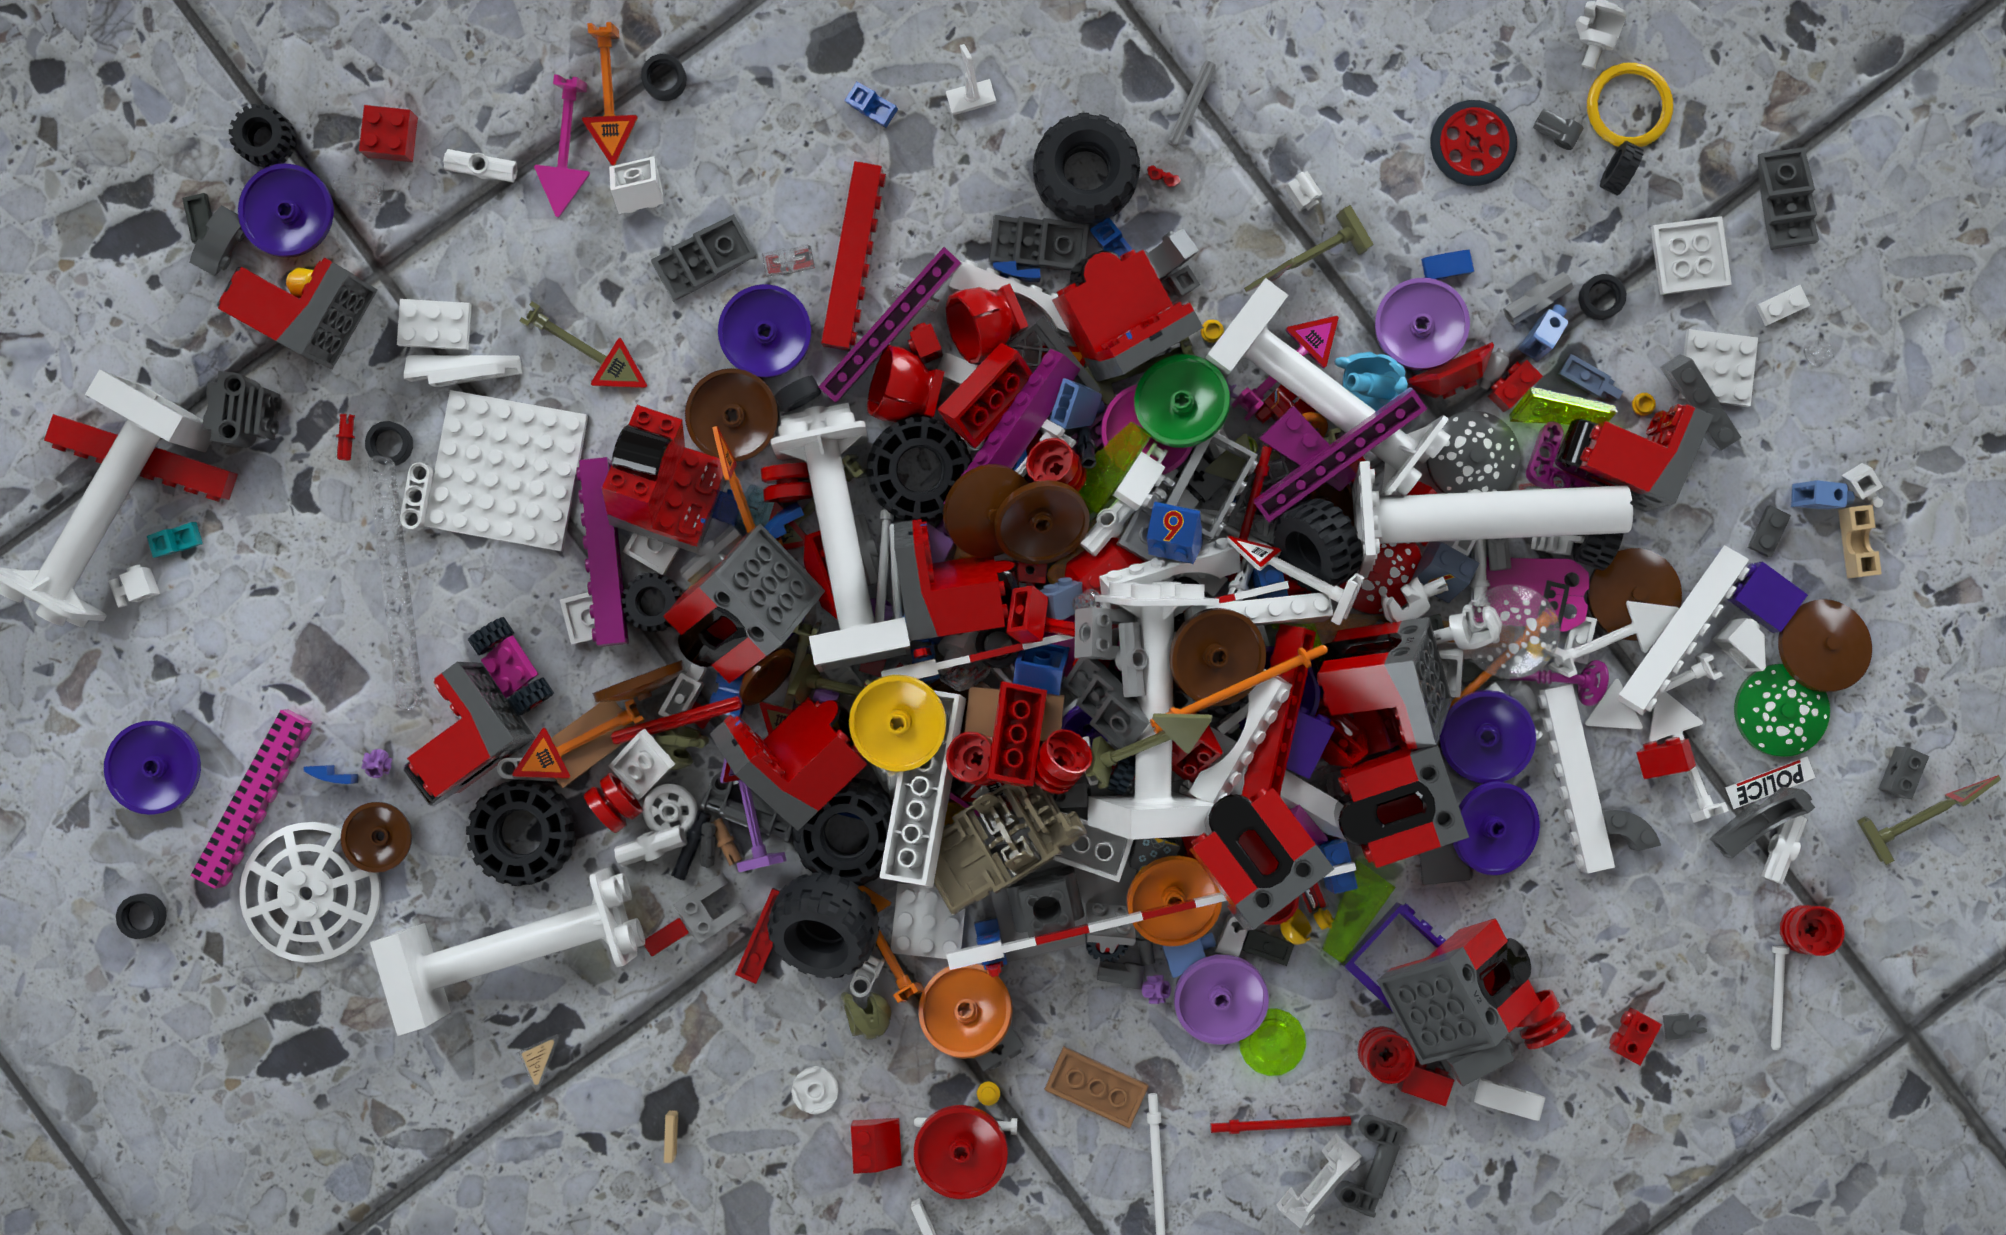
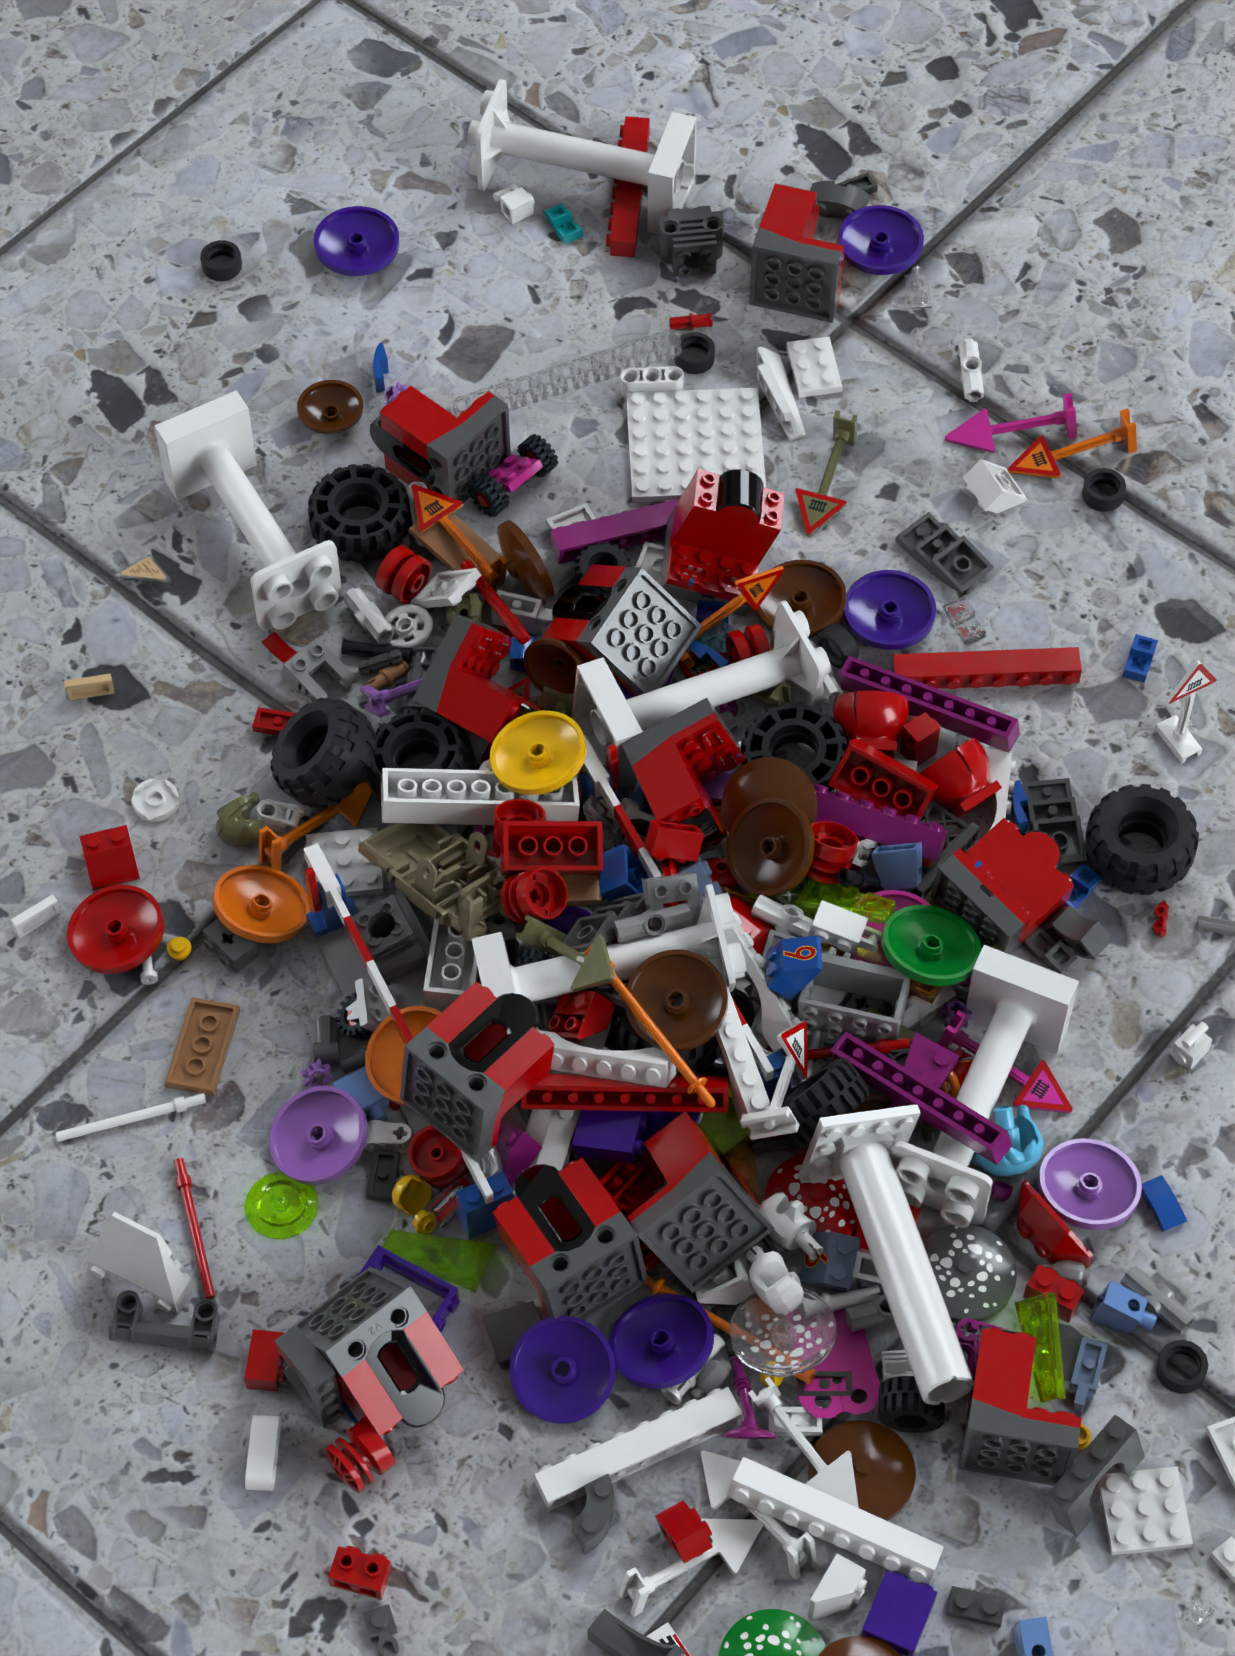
camera: 80 degrees right, 30 degrees down
dark pink brick [190,709,313,889] -> none
black tyre [229,104,296,168] -> none
white dish [239,822,381,963] -> none
red brick [359,105,418,163] -> none
olive piece [1244,205,1374,292] -> none
red wheel [1357,1026,1416,1084] -> none

